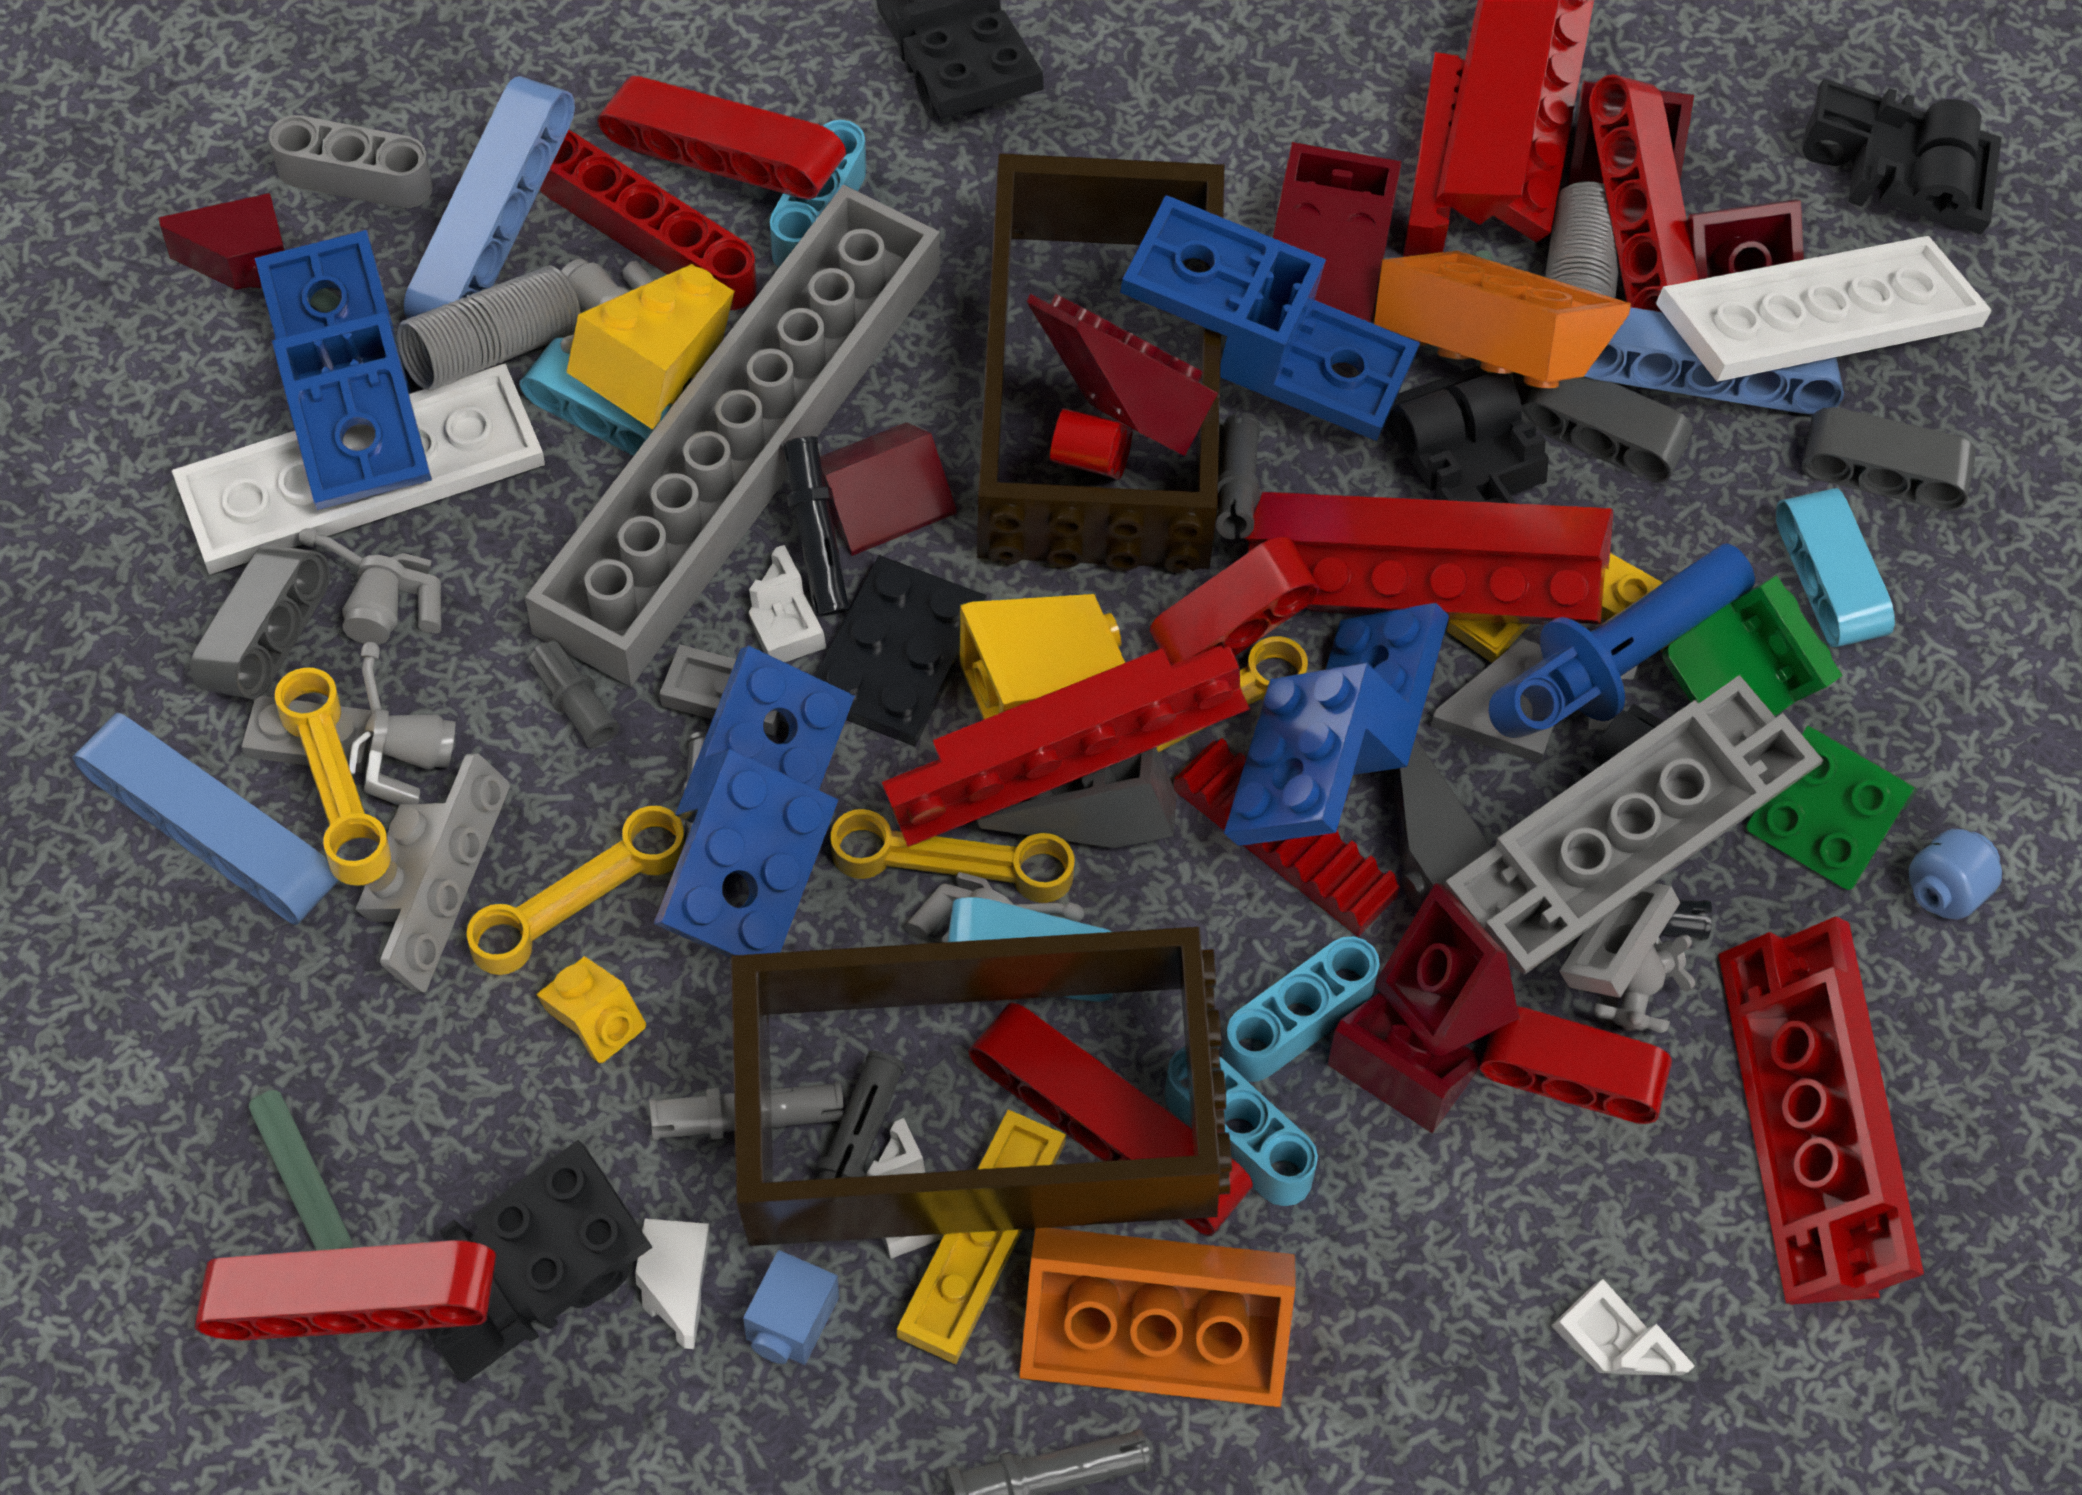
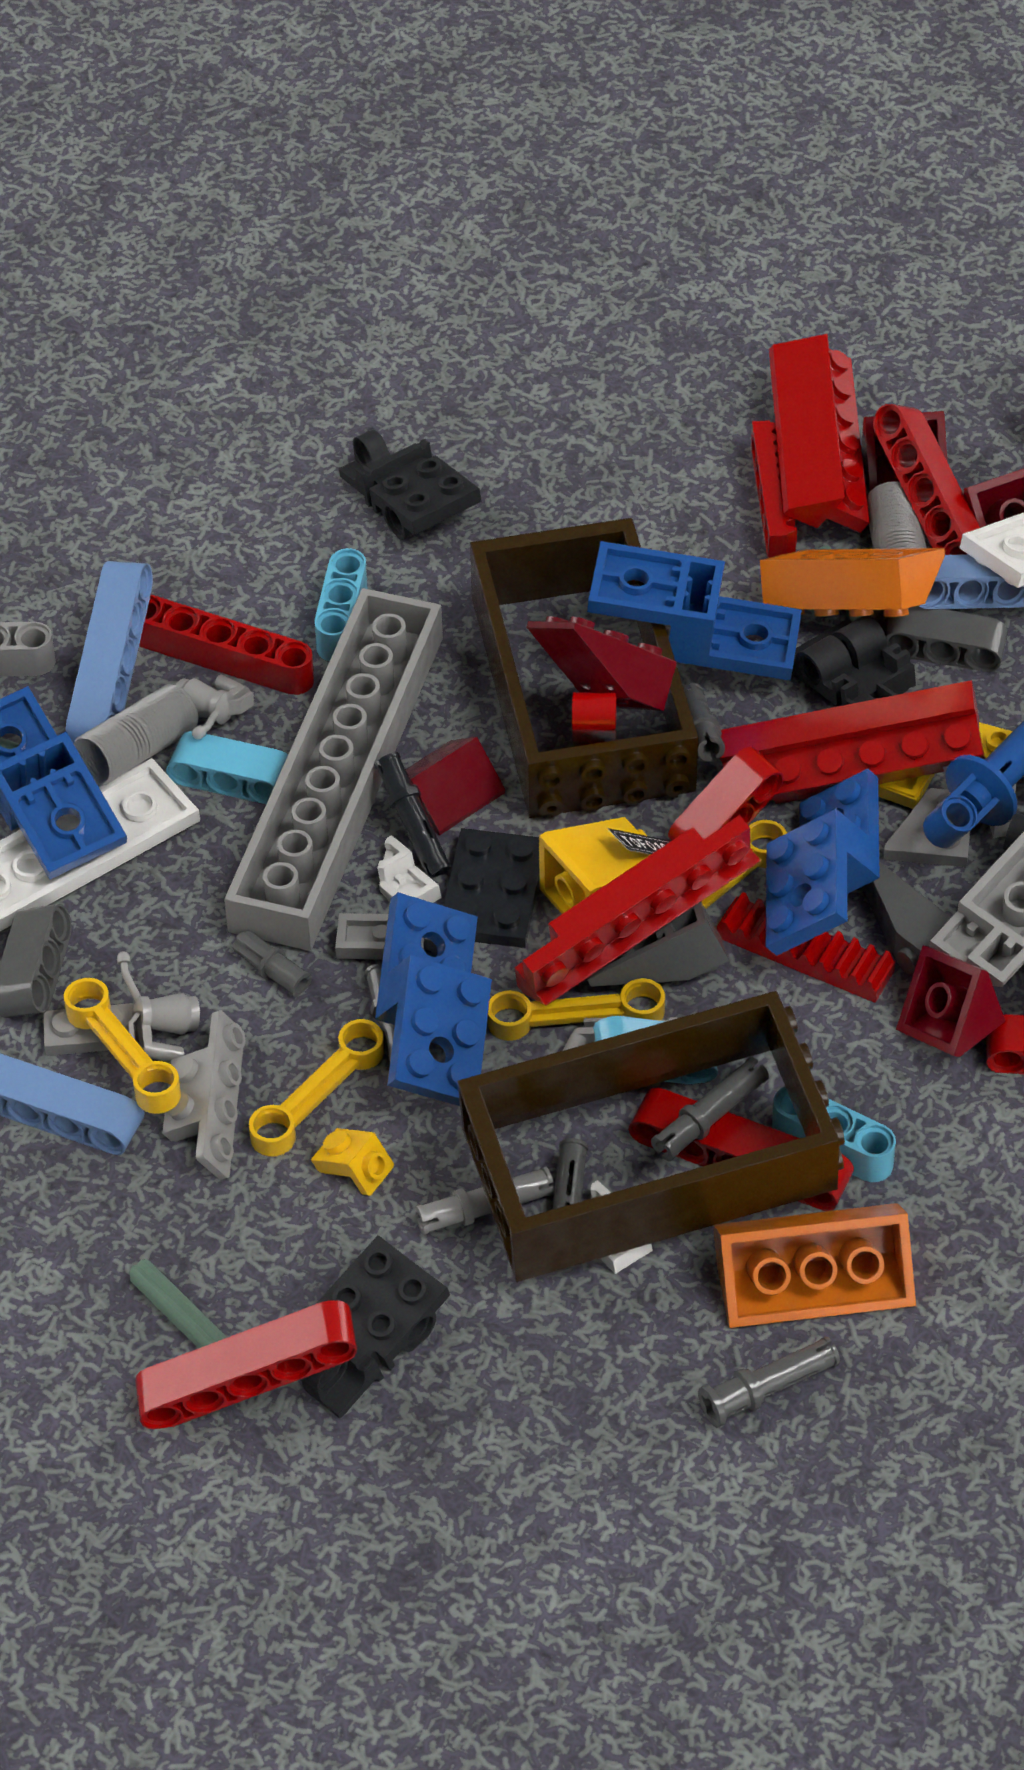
camera: 10 degrees left, 10 degrees down
light grey piece [299,528,441,645] -> none
yellow wedge [566,264,734,430] -> none
red beam [597,75,846,200] -> none
white slope [636,1219,709,1349] -> none
medium blue brick [743,1250,839,1365] -> none
yellow plate [897,1109,1066,1365] -> none
medium azure beam [1223,936,1380,1082] -> none
dark red slope [1273,142,1402,323] -> none
dark red slope [1327,992,1483,1134] -> none
none -> black sticker [607,828,670,854]
none -> dark grey pin [651,1057,769,1162]

